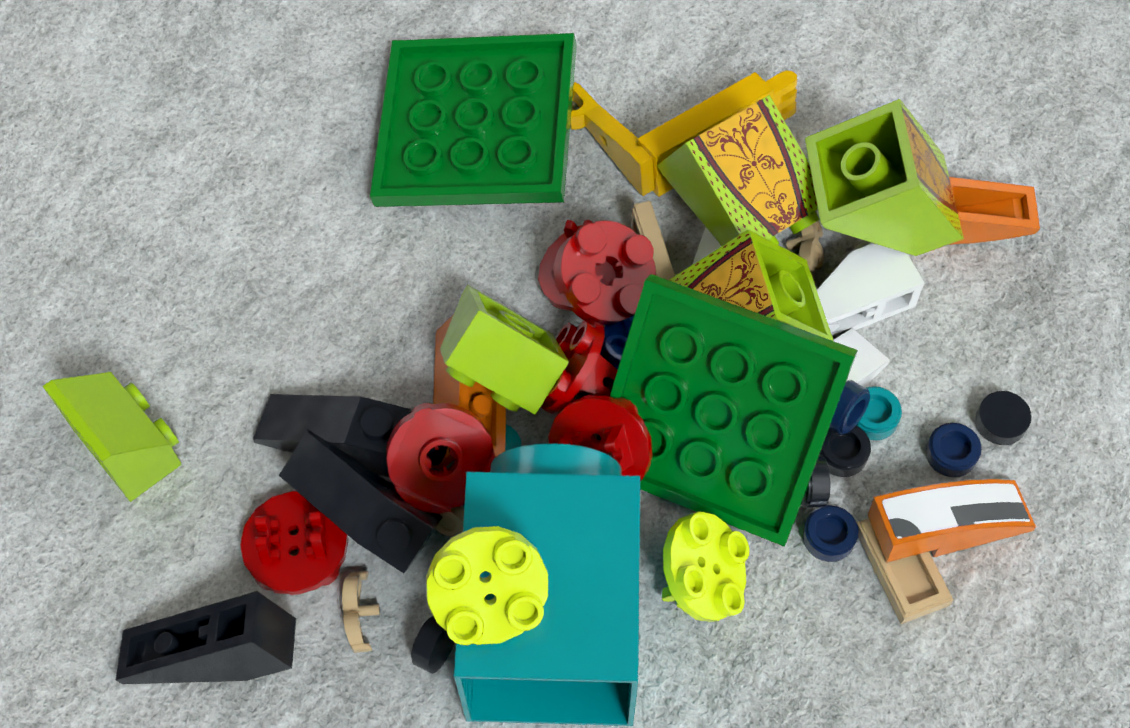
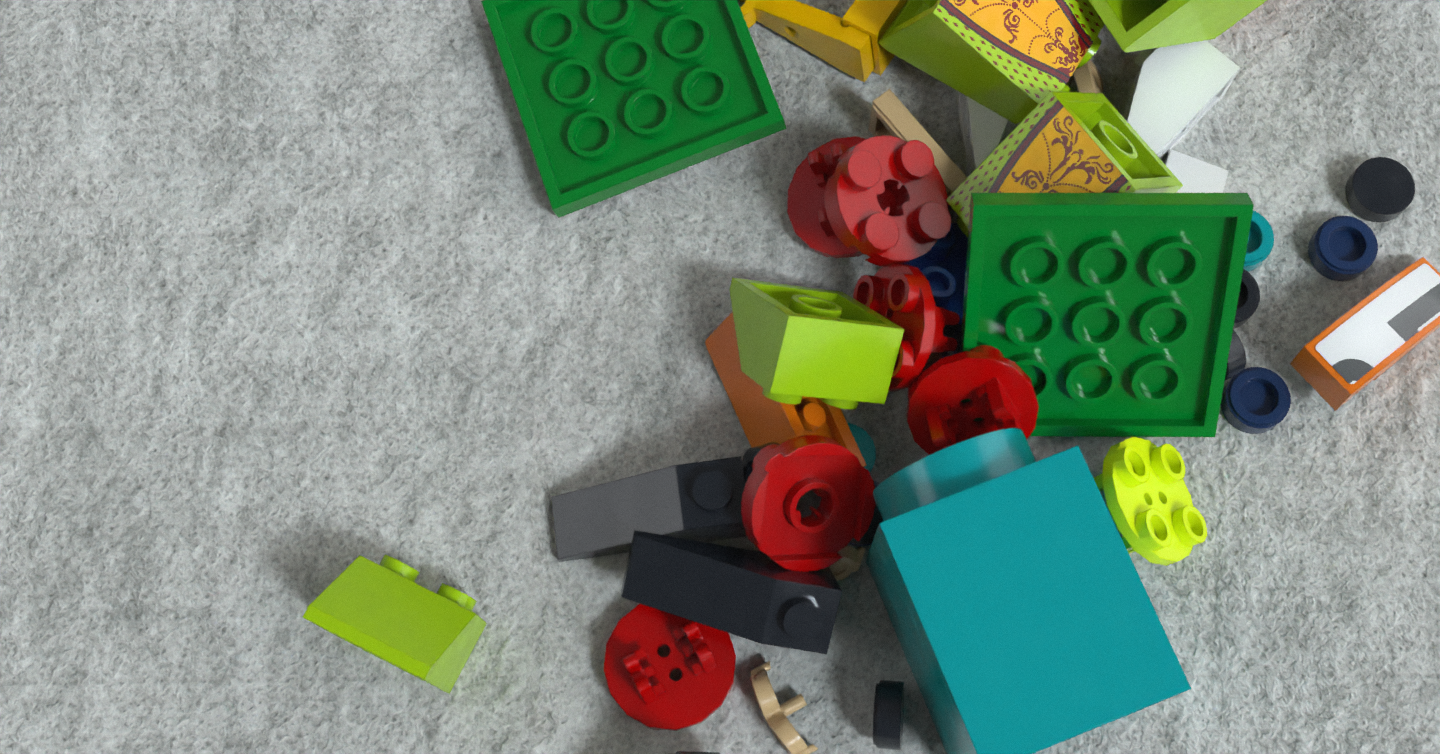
camera: 20 degrees left, 10 degrees up
neon yellow plate [426,526,548,645] -> none
tan tile [857,518,953,624] -> none

